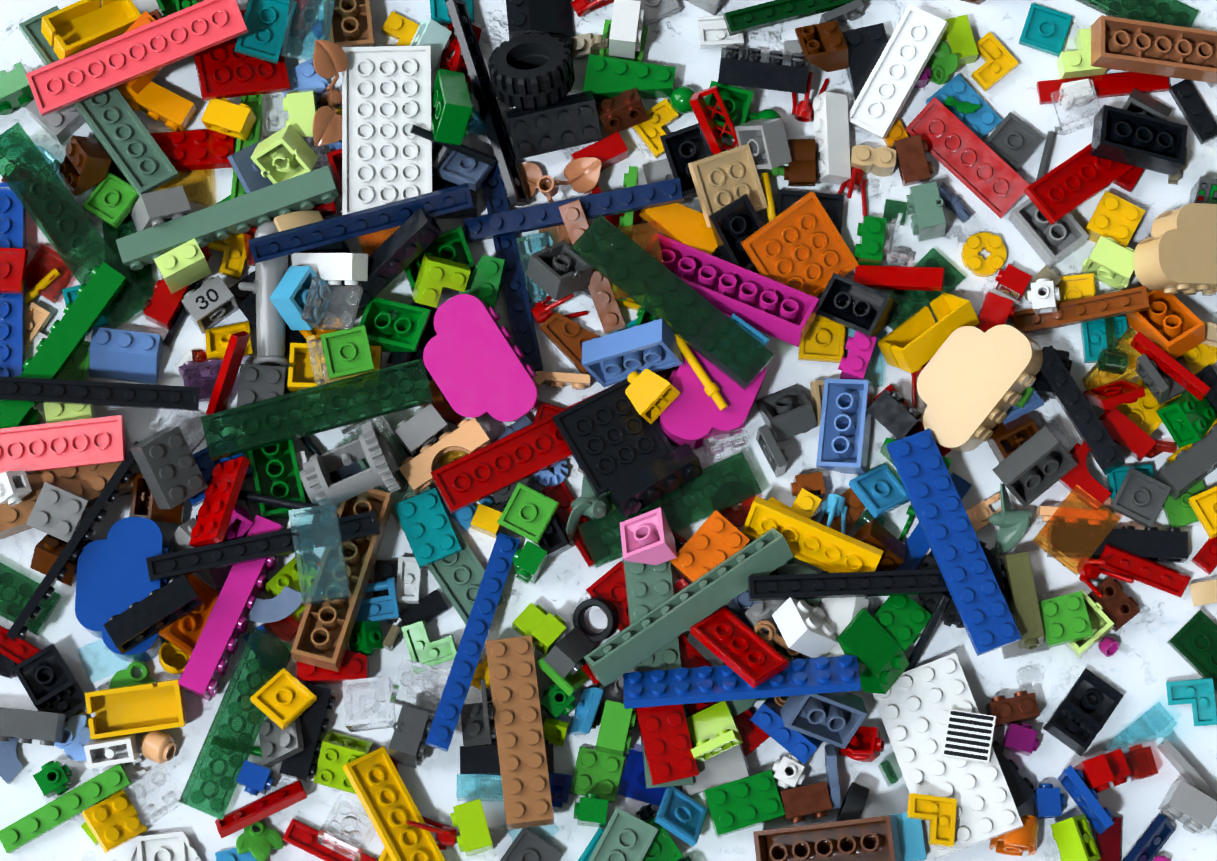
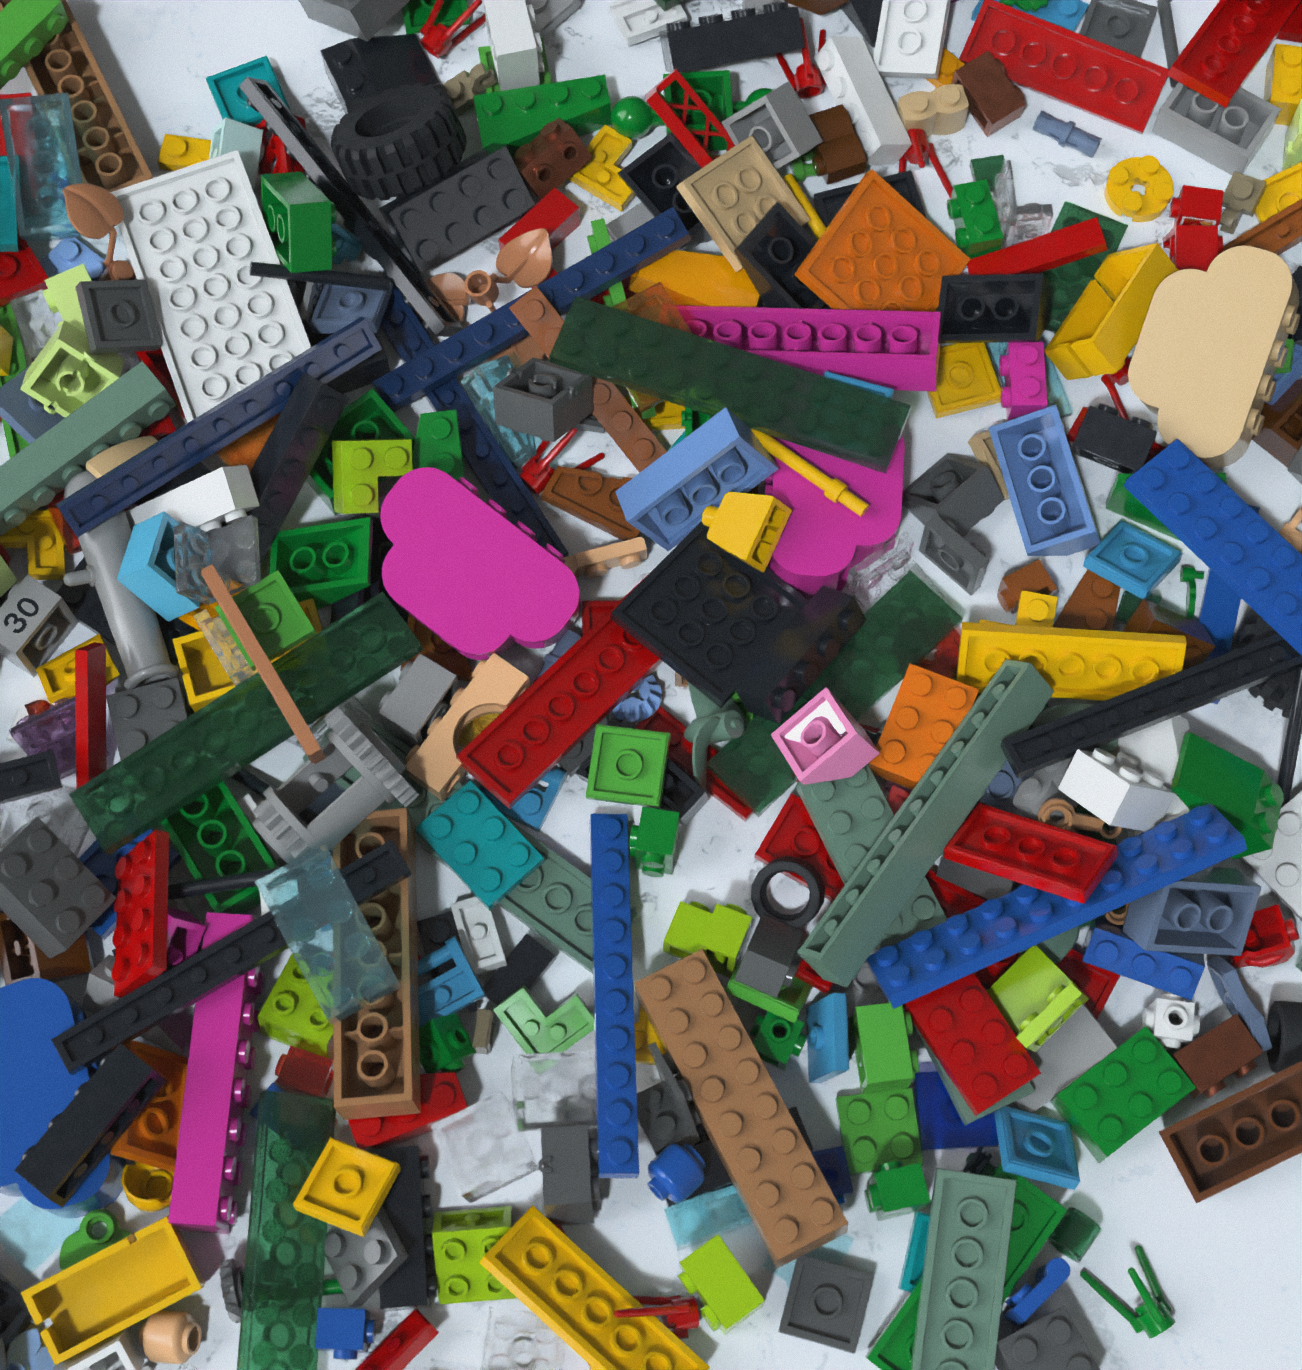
camera: 15 degrees left, 5 degrees down
sand blue tile [247,586,308,623] -> none
yellow panel [470,504,502,538] -> none
lime plate [543,717,569,746] -> none
medium azure plant [815,494,848,534] -> none
green brick [873,595,931,652] -> none
sand green brick [906,181,946,242] -> none
white brick [1027,278,1061,315] -> none
none -> dark grey plate [75,280,162,354]
none -> nougat tile [201,564,326,764]
none -> dark grey gear [219,1258,250,1323]
none -> blue head [647,1144,706,1203]

